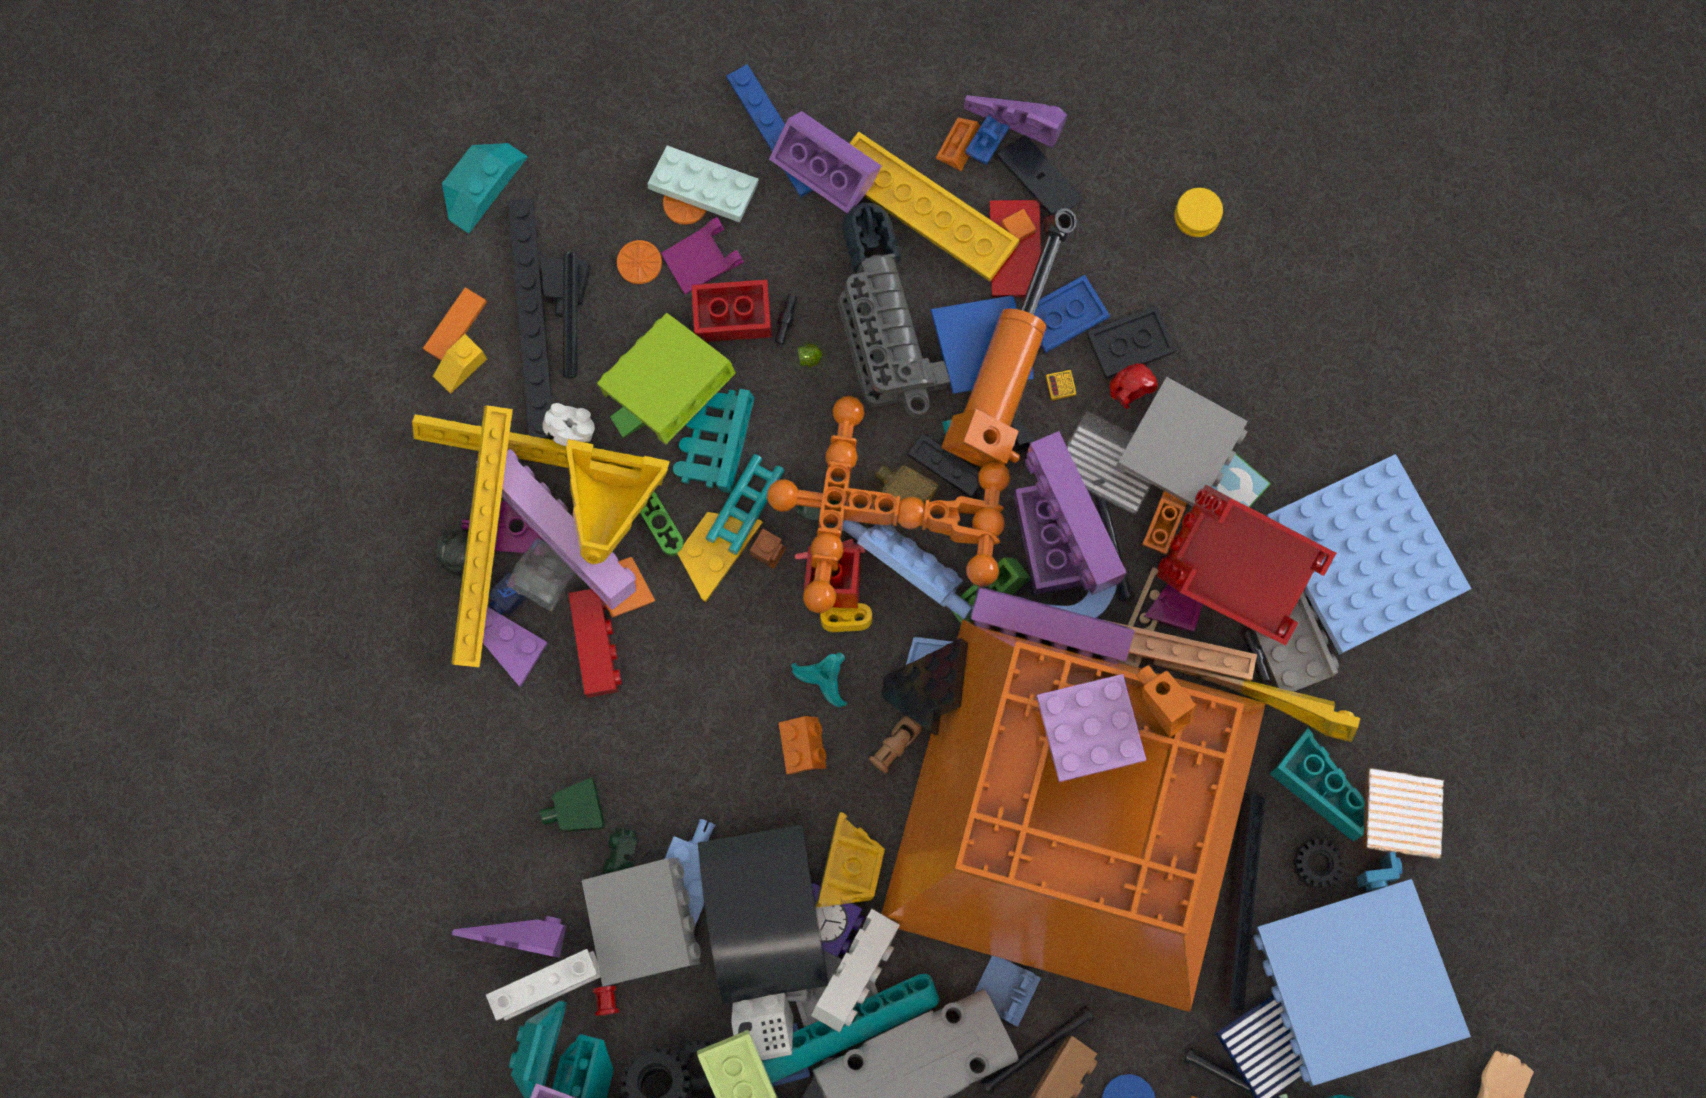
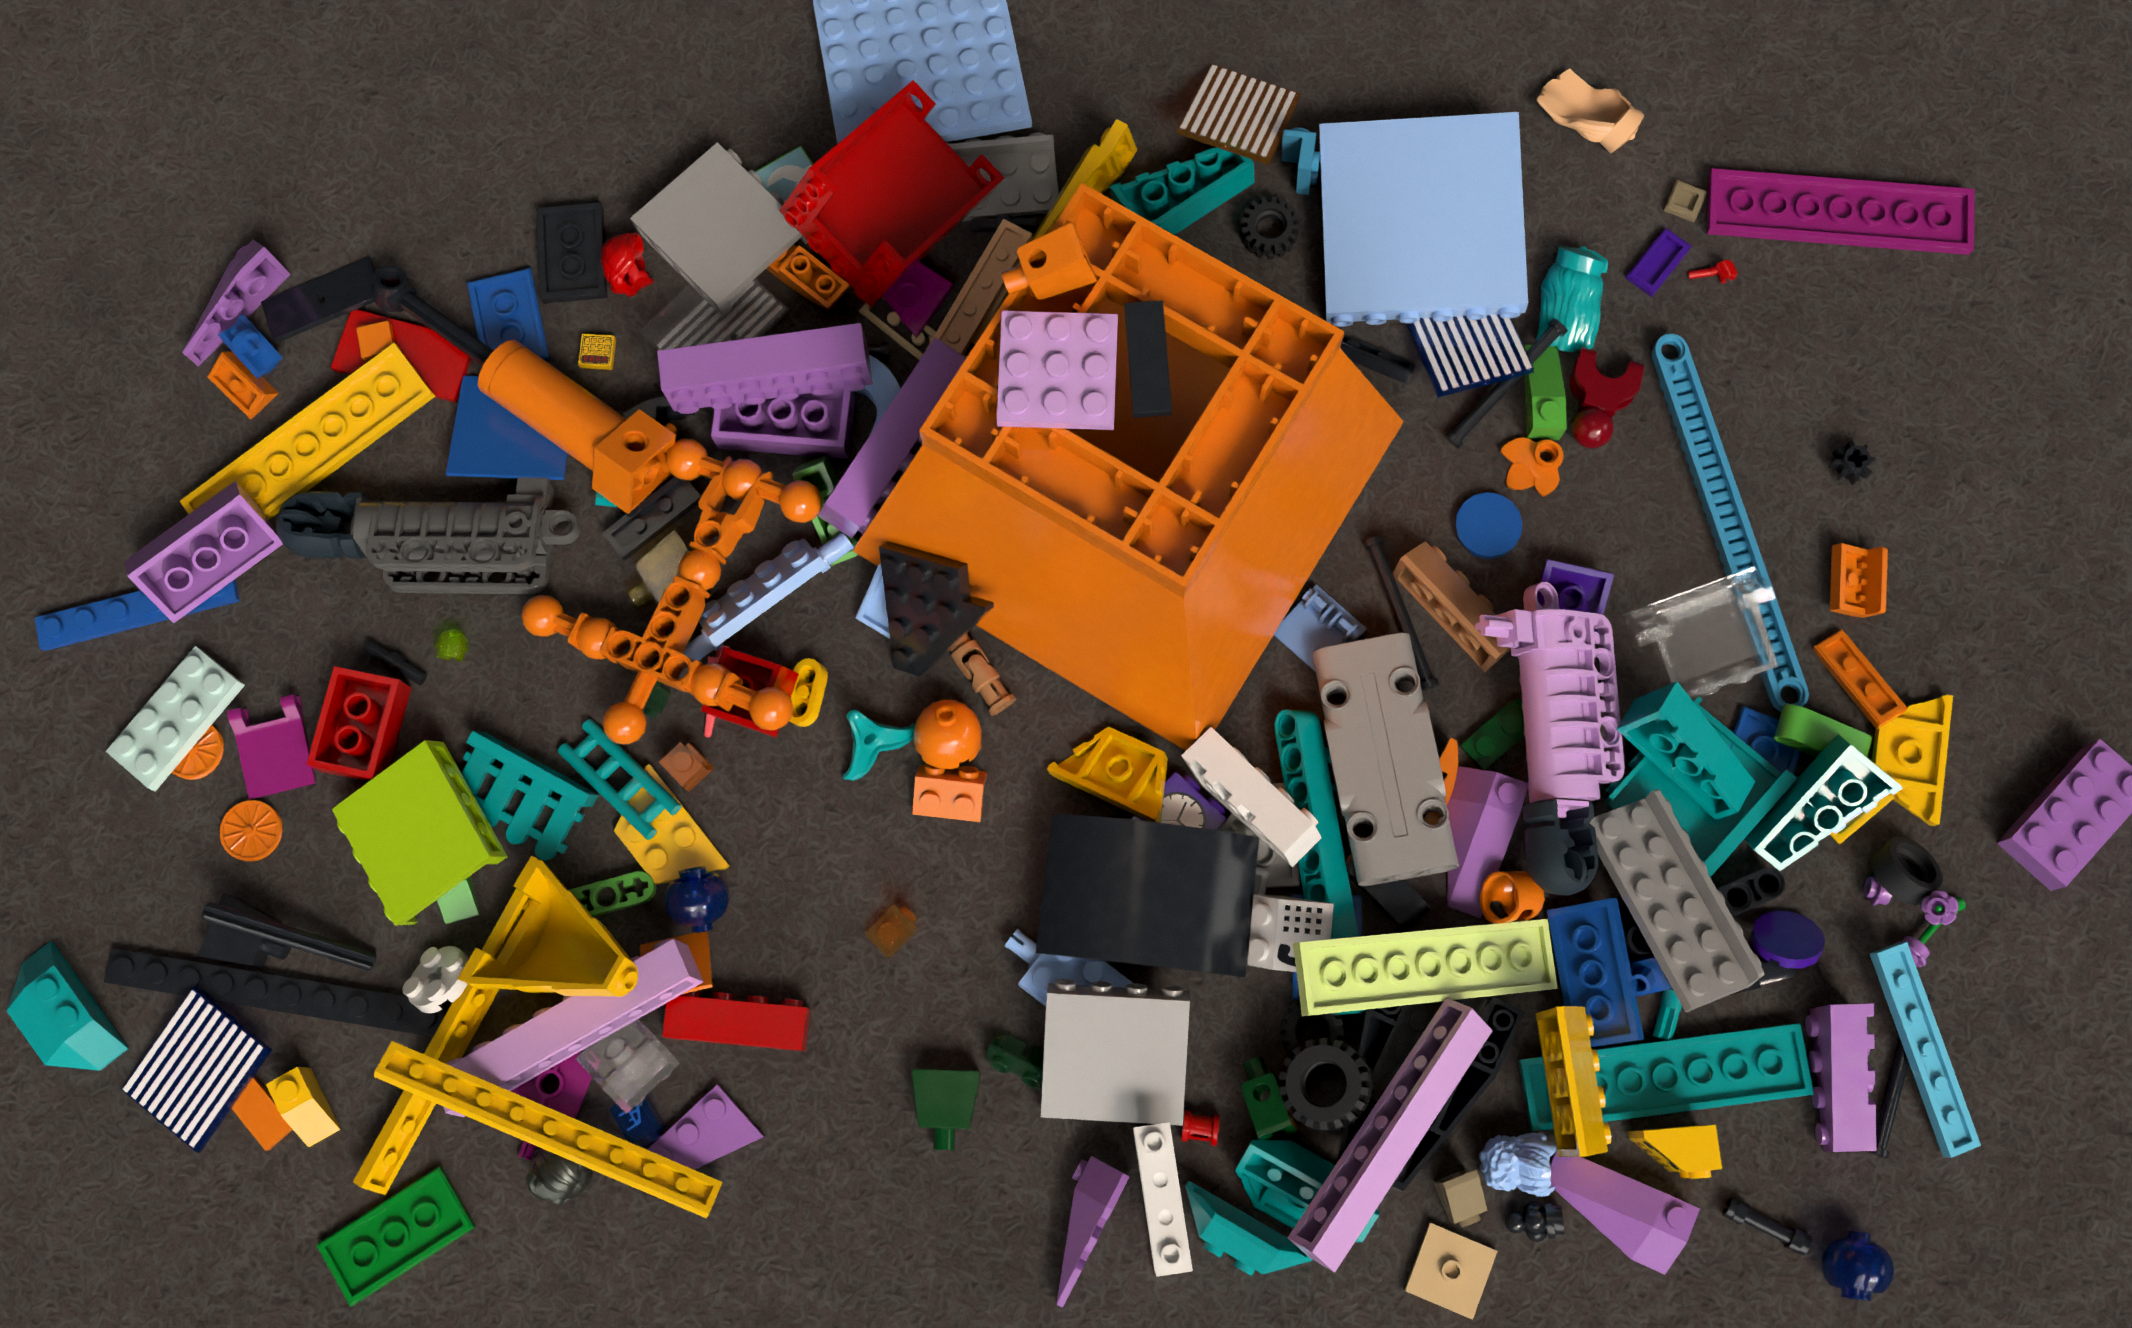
camera: 70 degrees left, 0 degrees up
yellow head [1174,188,1223,237] -> none
none -> piece [121,987,273,1153]
none -> green tile [316,1166,476,1307]
none -> clear blue plant [664,866,730,933]
none -> clear orange bracket [865,903,919,959]
none -> orange cylinder [914,700,982,769]
none -> black tile [1124,300,1172,418]
none -> dark green torso [1240,1057,1300,1140]

